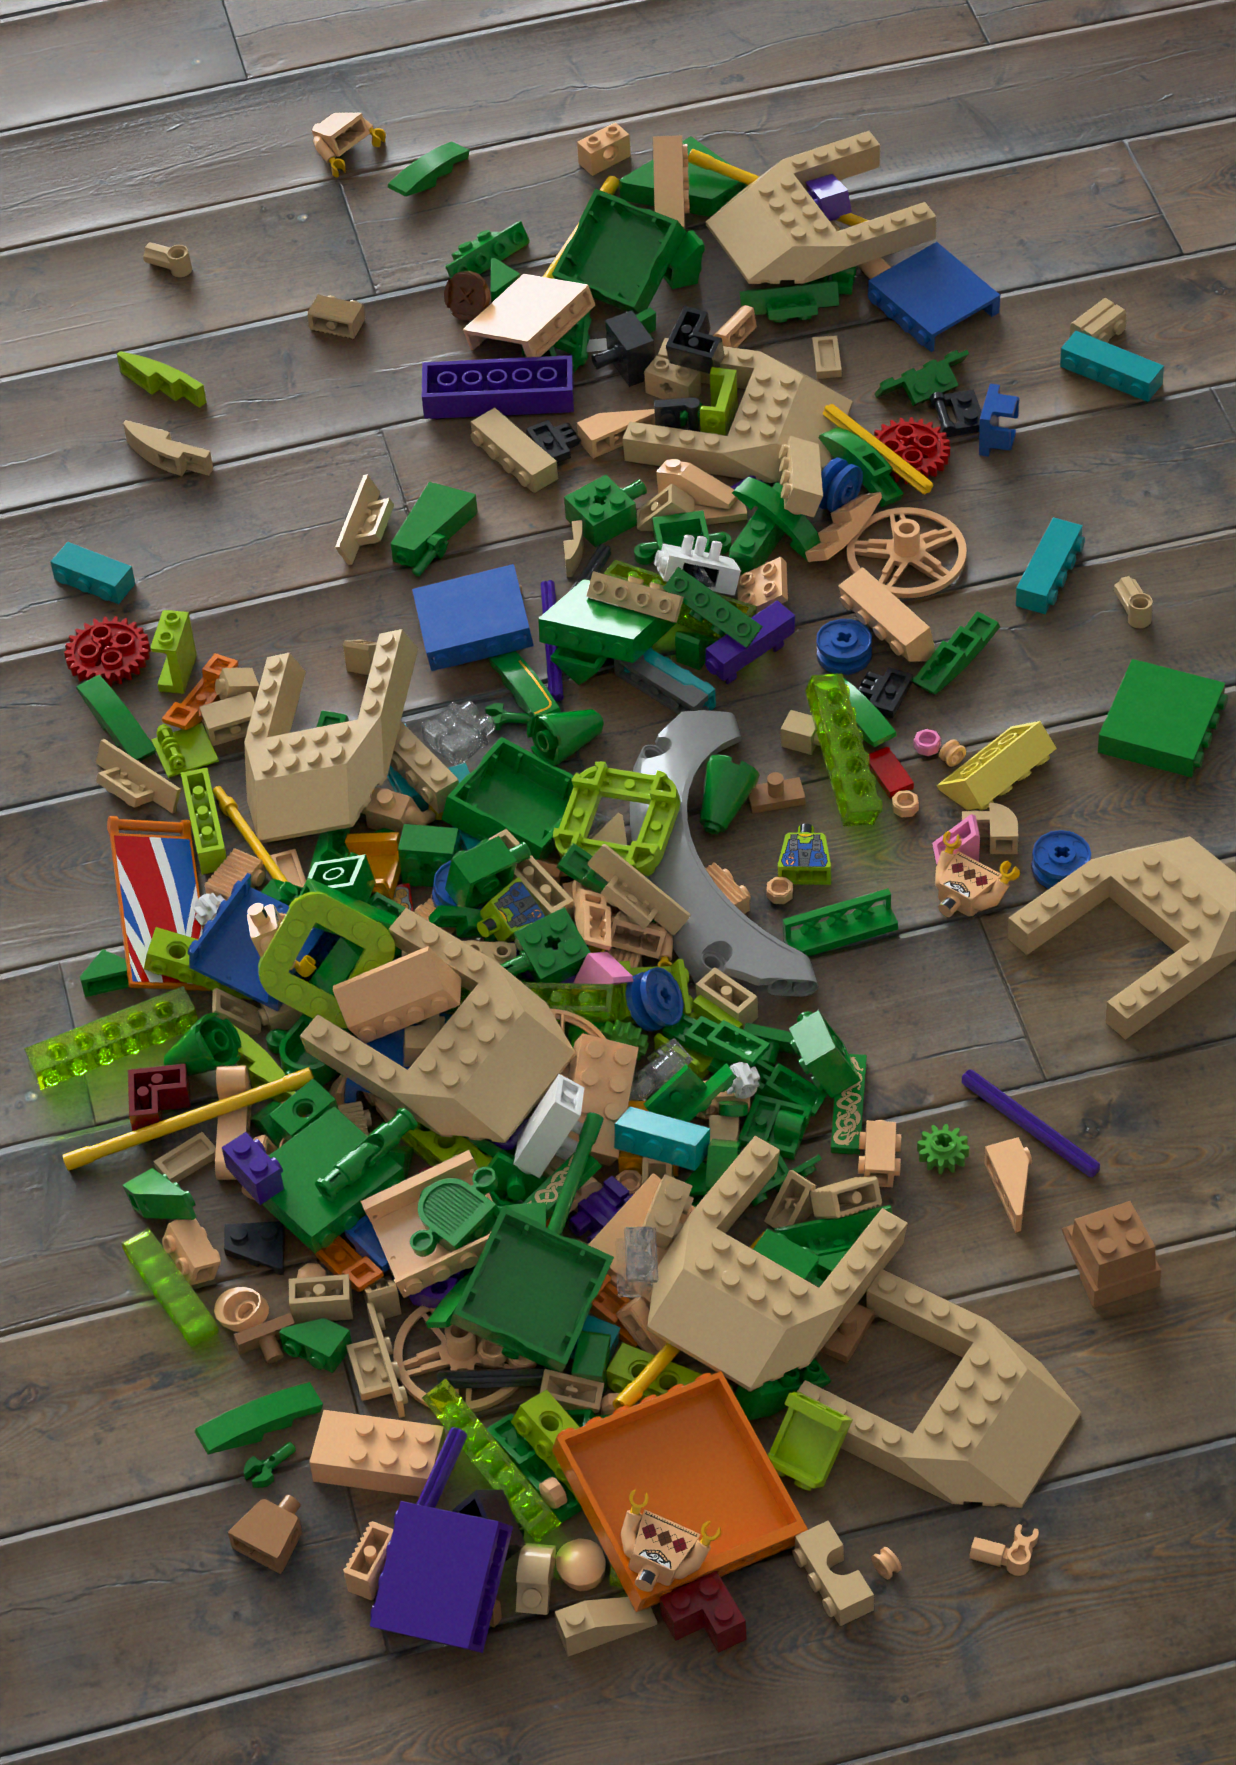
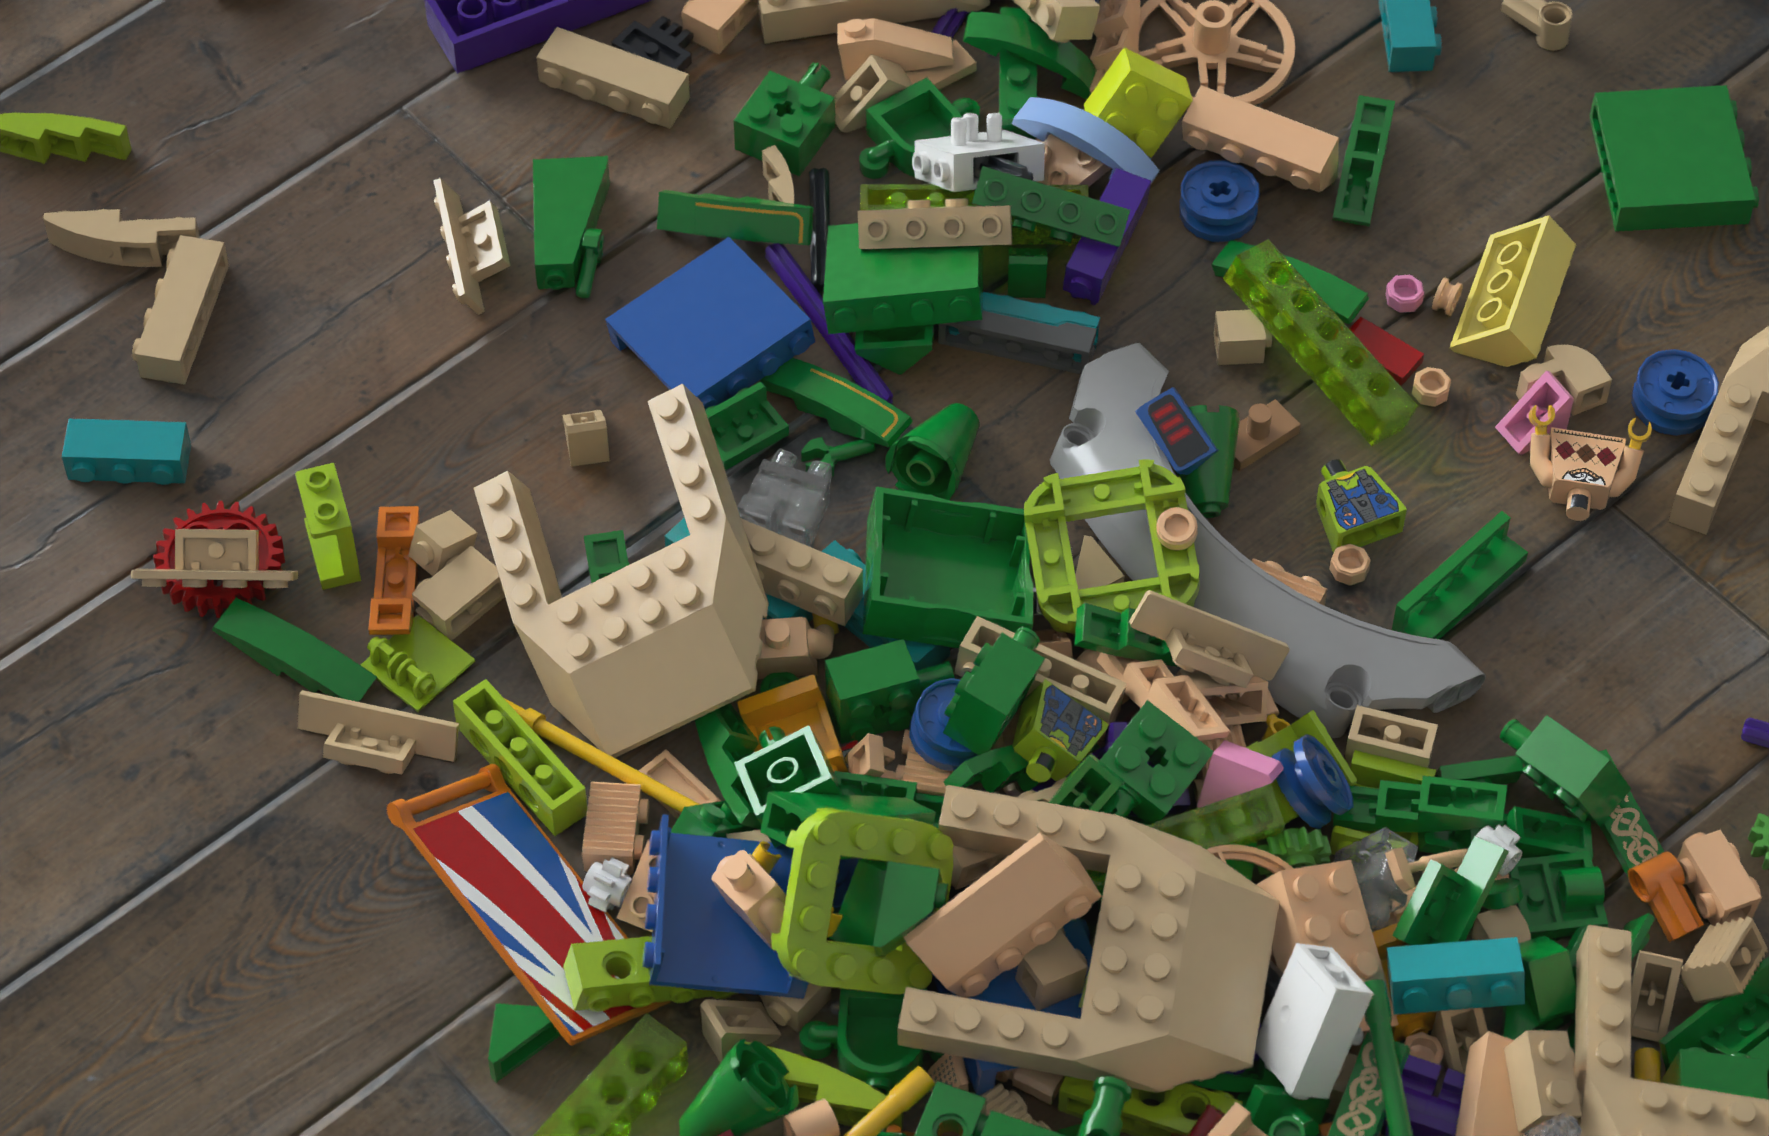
camera: 30 degrees left, 5 degrees up
black hinge [858,667,913,719] -> none
none -> tan bracket [131,529,298,588]
none -> tan brick [132,235,229,385]
none -> green slope [657,190,813,245]
none -> green bracket [705,382,789,470]
none -> light nougat tile [848,733,896,780]
none -> green slope [873,861,948,957]
none -> light blue slope [1012,97,1159,184]
none -> green slope [1048,754,1124,812]
none -> neon yellow piece [1084,47,1193,157]
none -> slope [1135,387,1219,475]
none -> light nougat tile [1156,507,1198,550]
none -> light nougat piece [1385,847,1468,892]
none -> orange piece [1628,851,1704,943]

